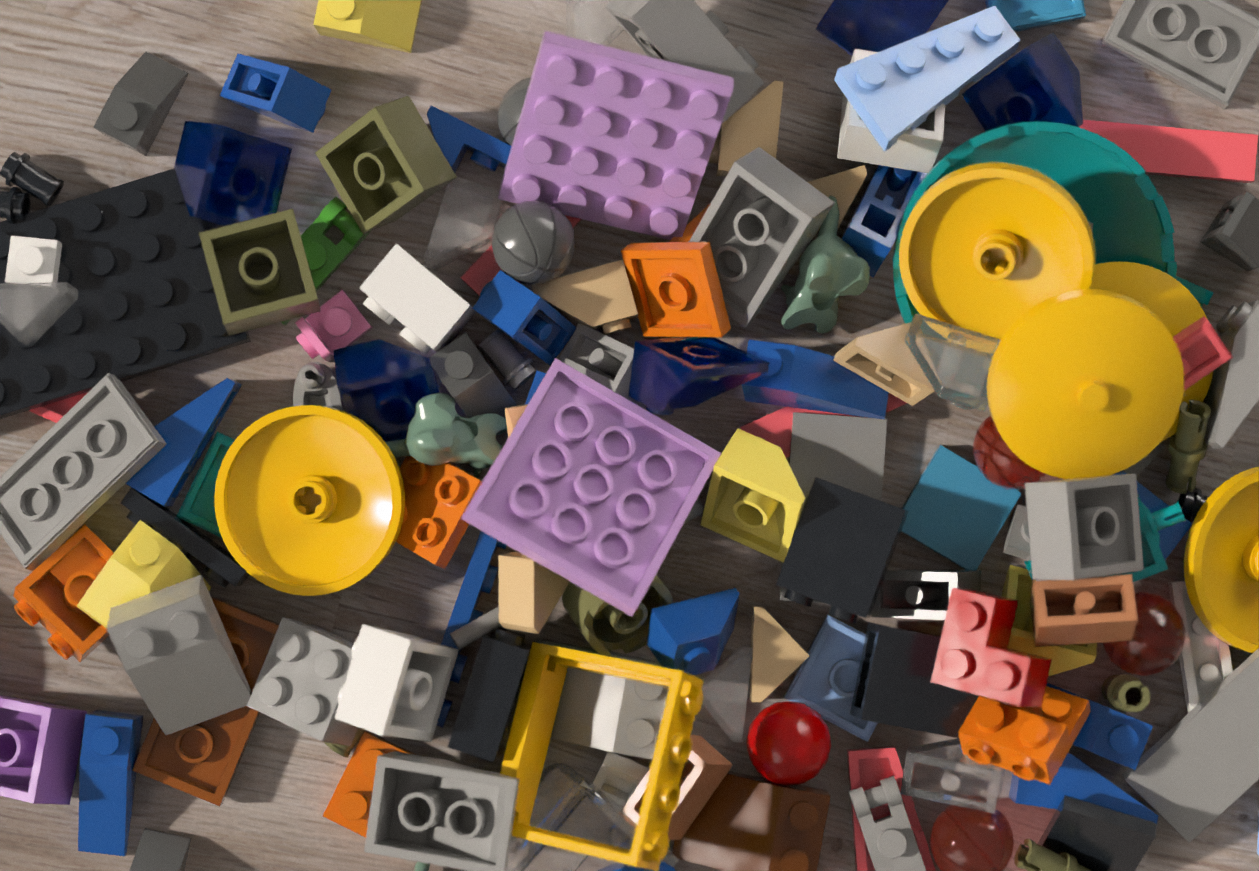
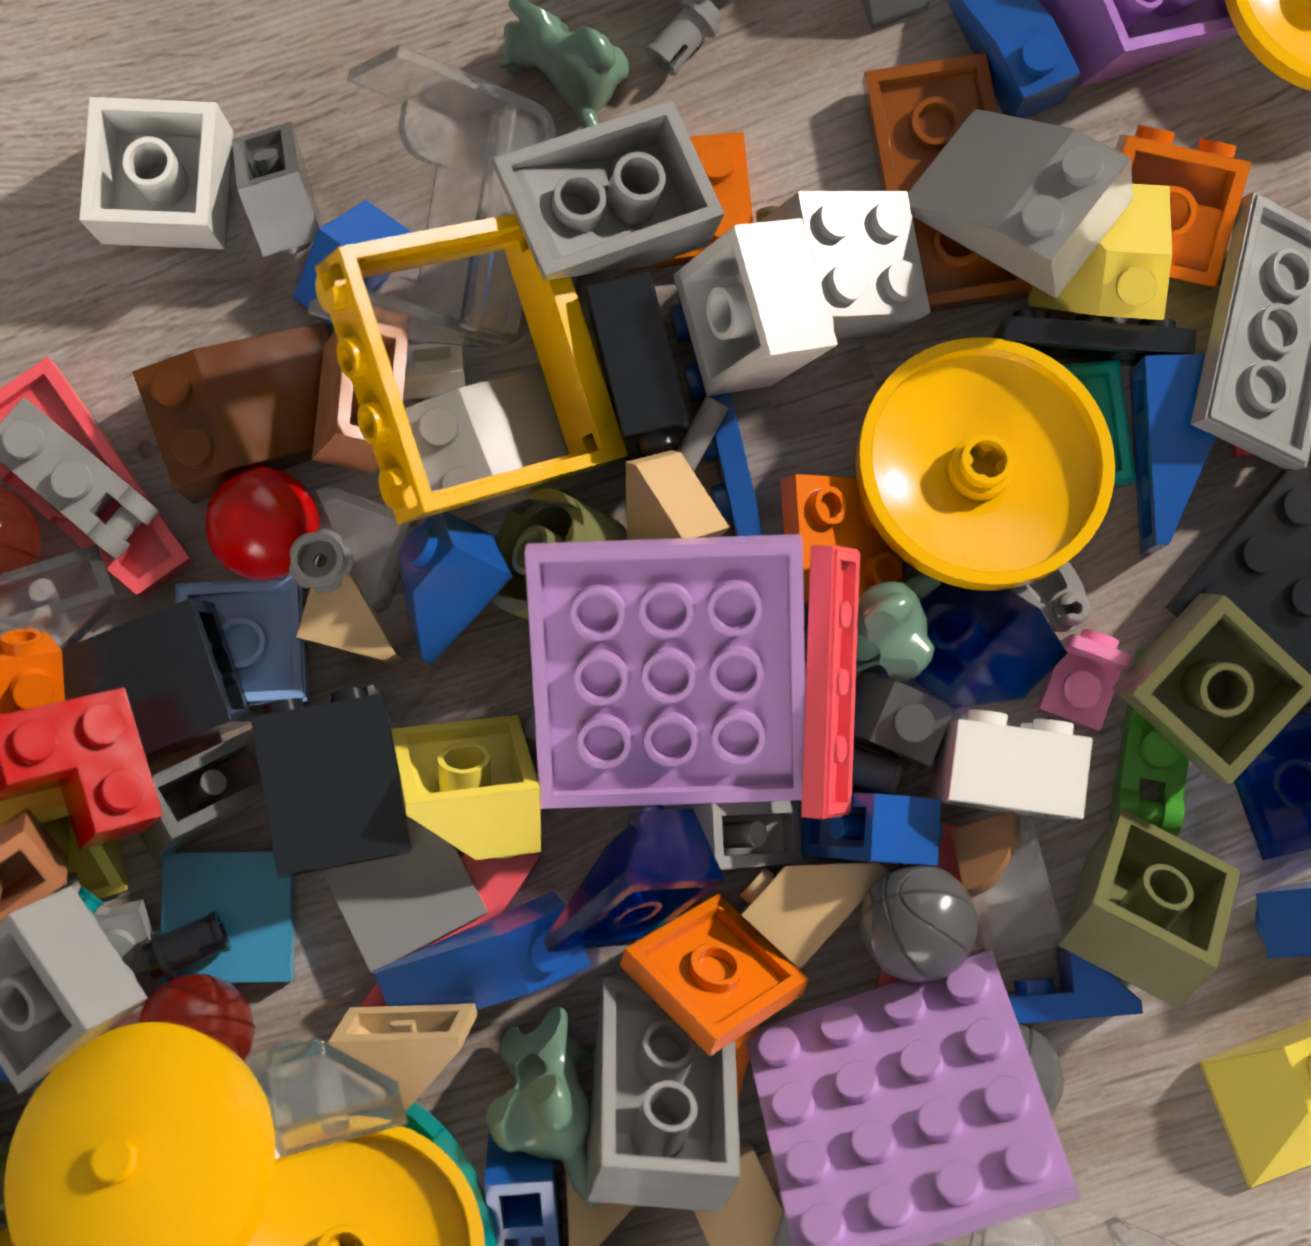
camera: 150 degrees right, 5 degrees down
none -> black pin [140,911,231,981]
none -> light grey plate [289,529,354,593]
none -> coral tile [801,545,860,819]
none -> medium nougat tile [951,811,1021,897]

